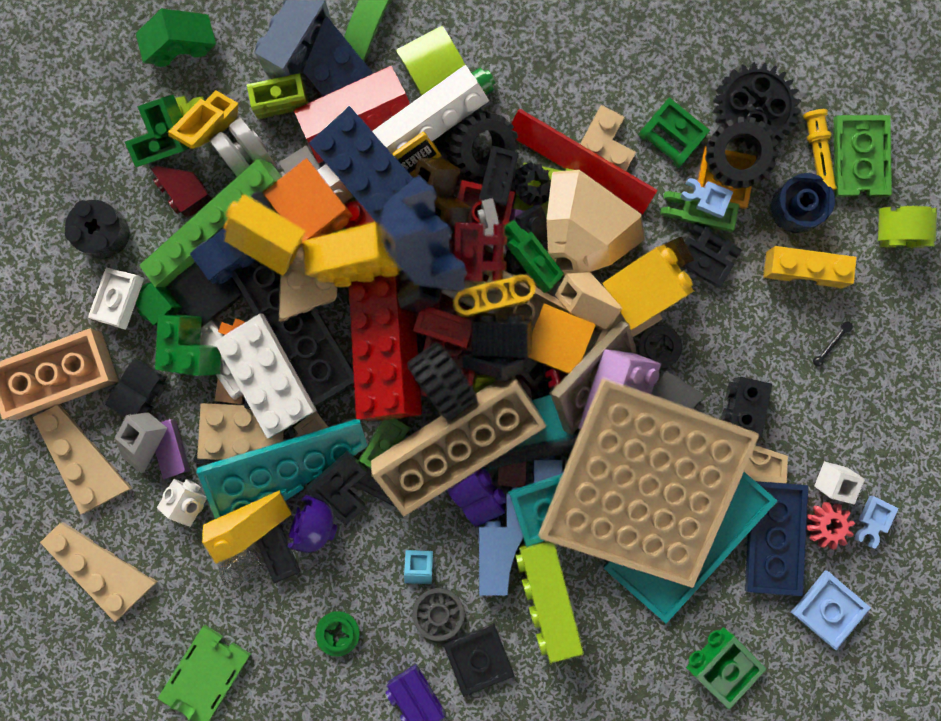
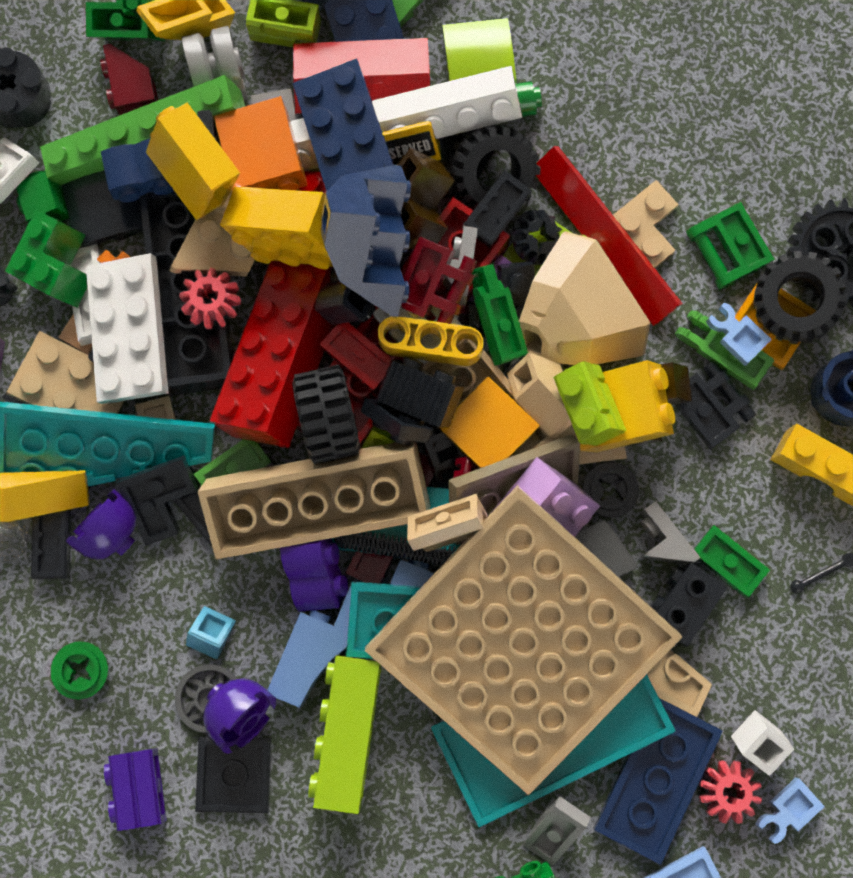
camera: 25 degrees right, 5 degrees down
none -> coral gear [179,267,241,330]
none -> dark purple cylinder [203,678,276,754]
none -> tan panel [407,494,488,552]
none -> light grey slope [523,796,591,866]
none -> lime brick [553,361,627,446]
none -> light grey slope [640,501,700,564]
none -> green plate [693,525,770,598]

